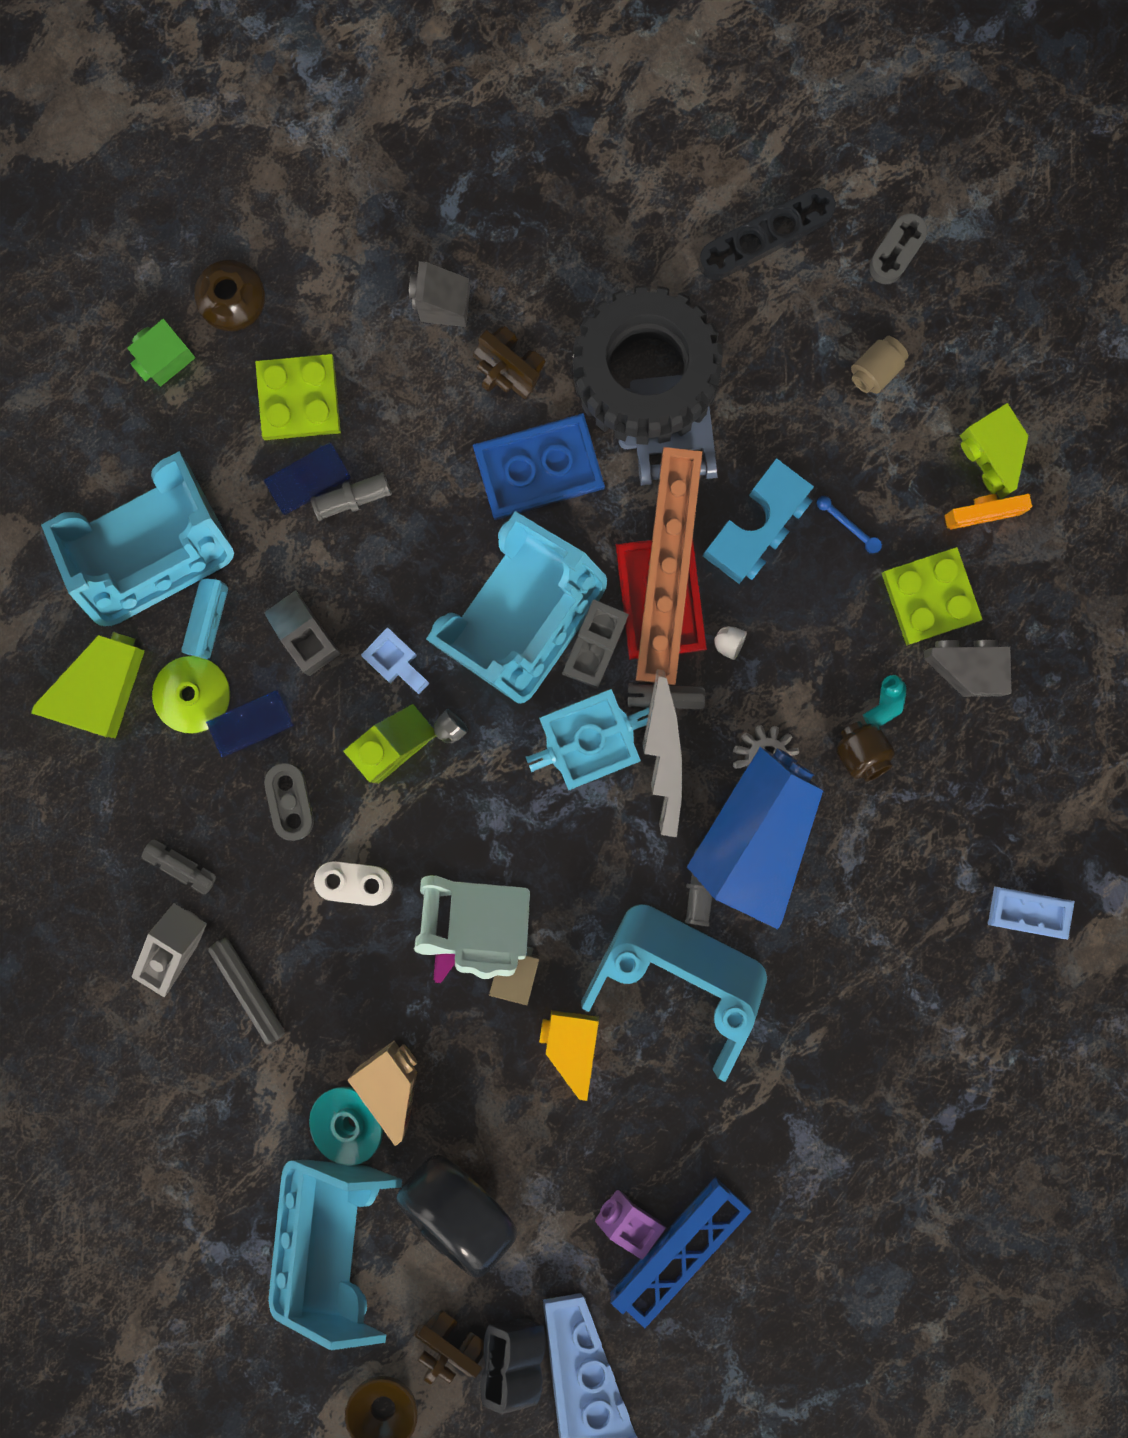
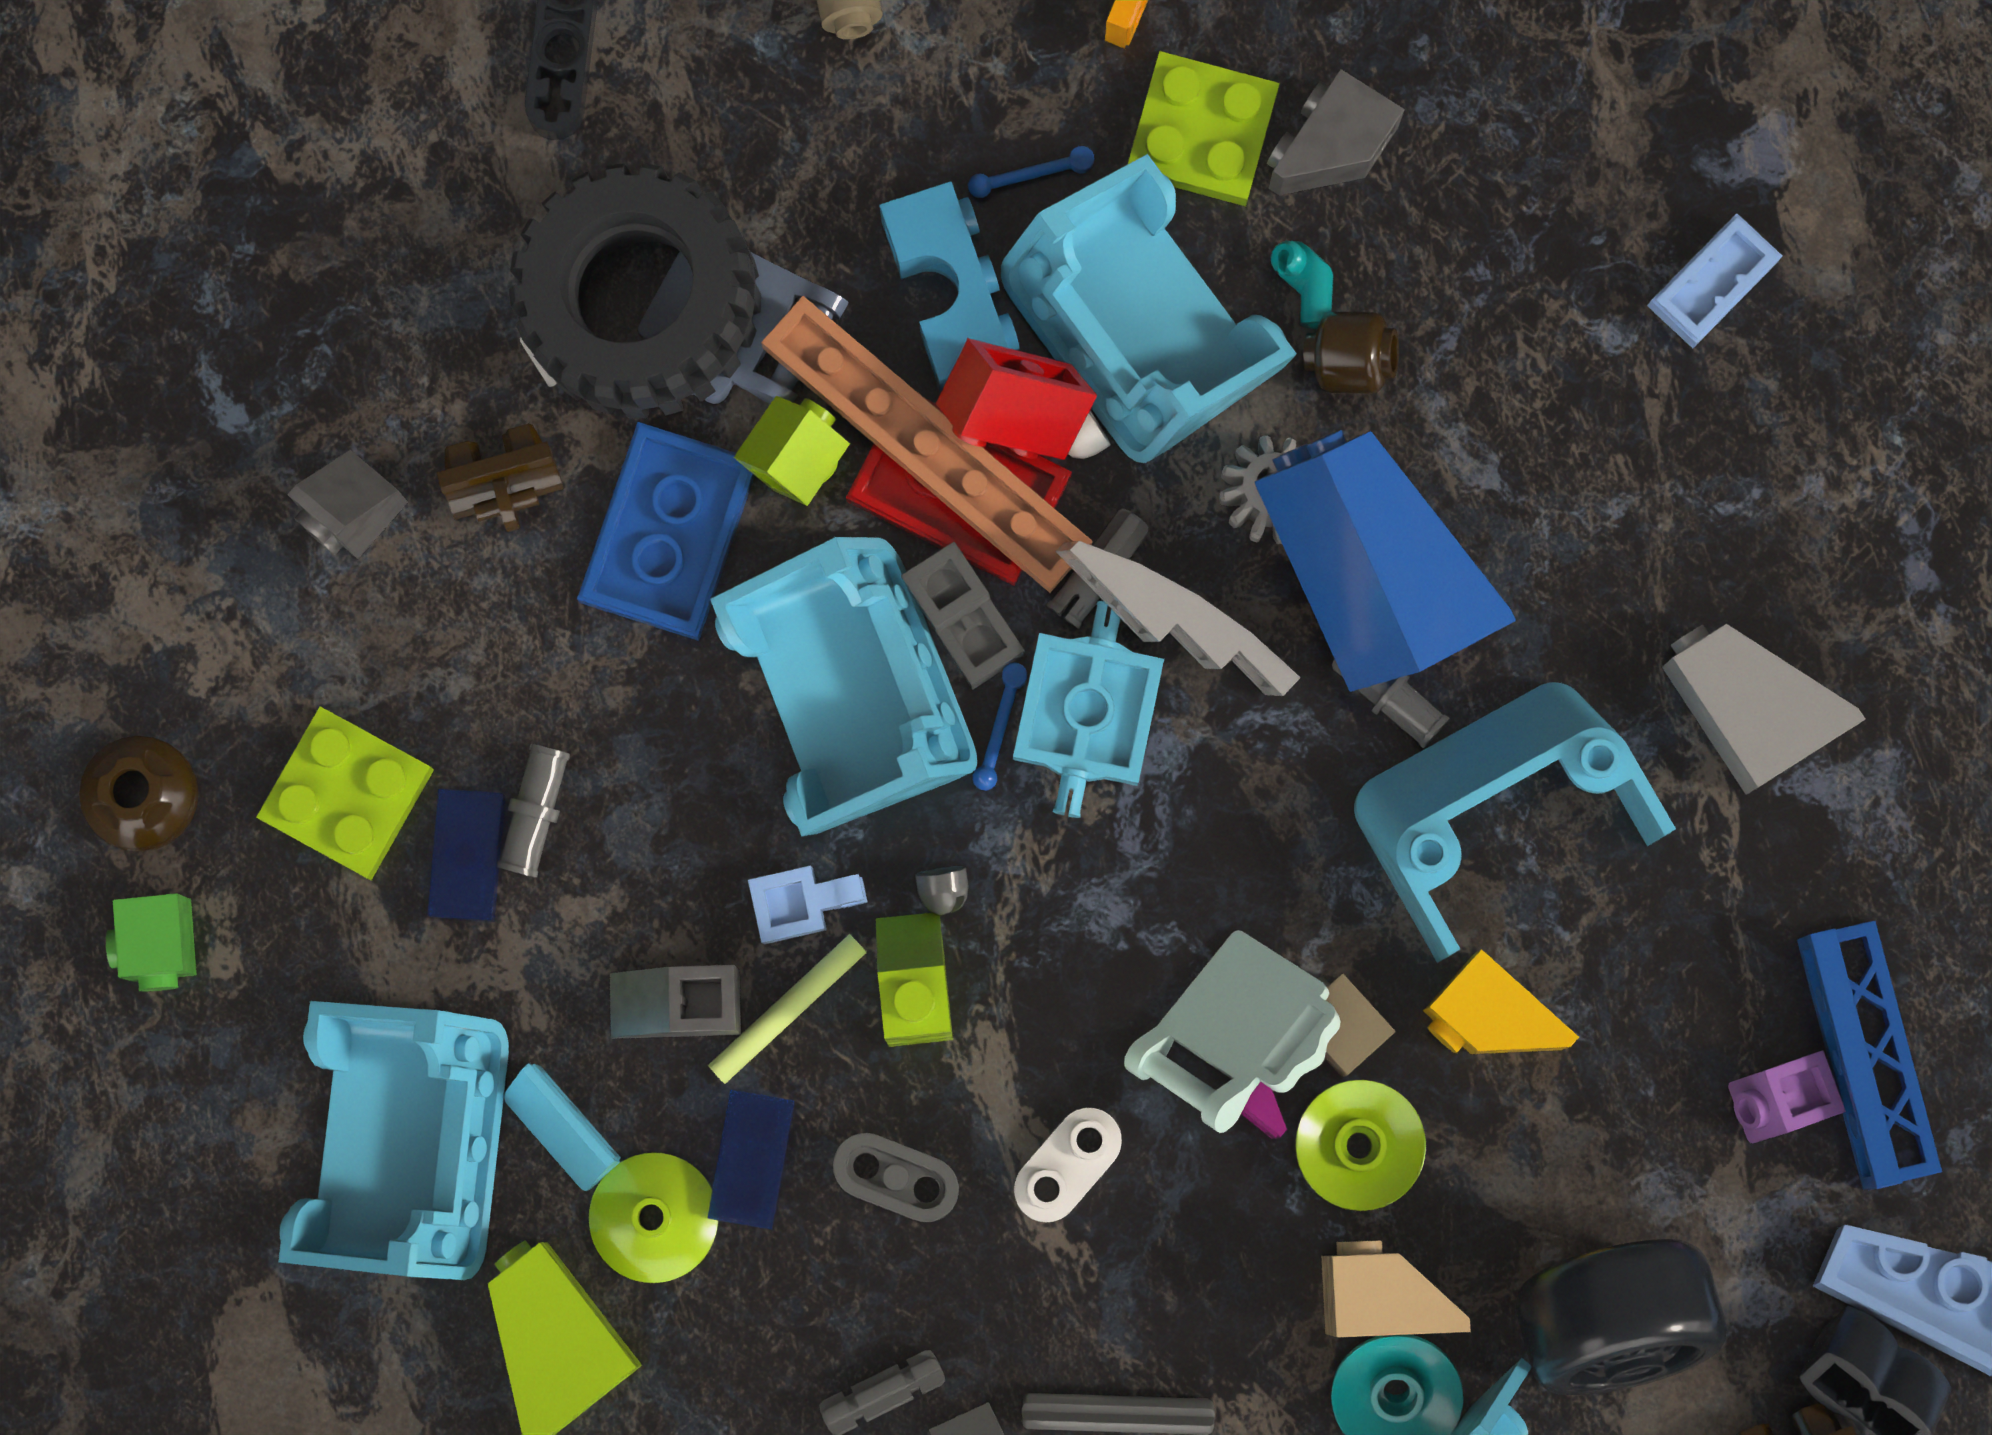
camera: 50 degrees left, 5 degrees down
none -> yellowish green bar [708,934,867,1084]
none -> lime brick [733,396,850,506]
none -> red brick [936,338,1097,460]
none -> blue hinge [972,663,1027,791]
none -> medium azure windscreen [1001,154,1297,463]
none -> lime dish [1296,1080,1426,1211]
none -> light grey slope [1662,624,1865,795]

